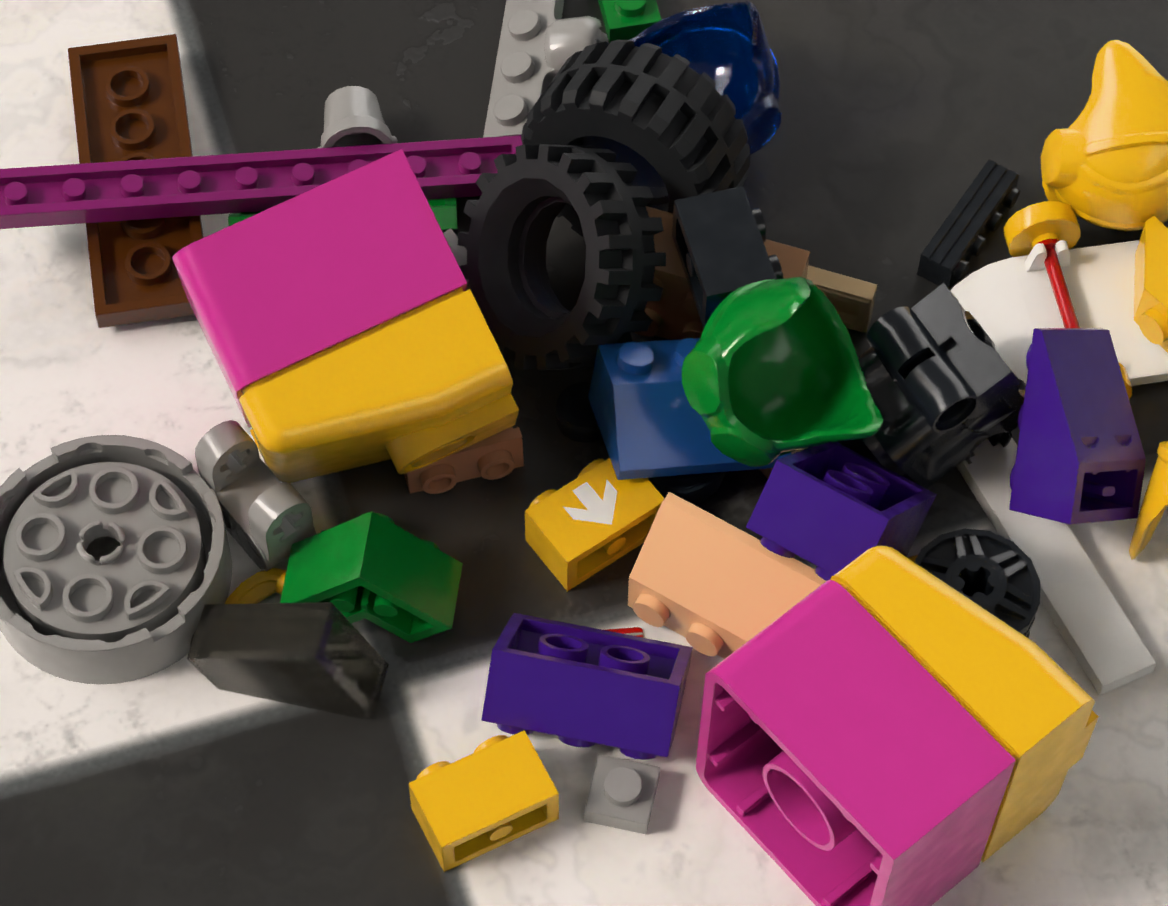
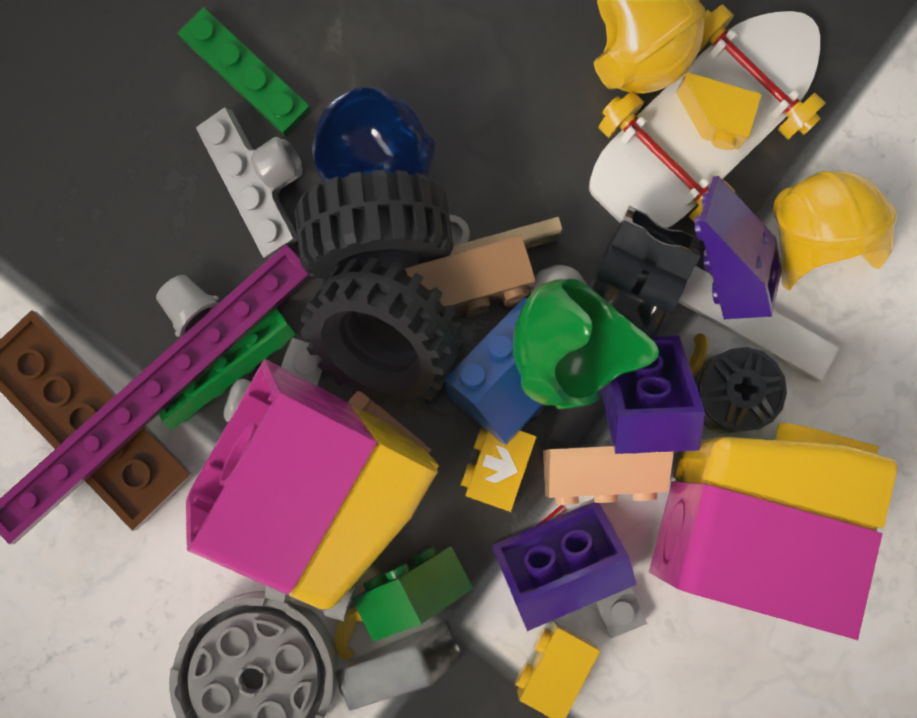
camera: 35 degrees left, 25 degrees up
black brick [672,186,783,328] -> none
black piece [917,159,1020,288] -> none

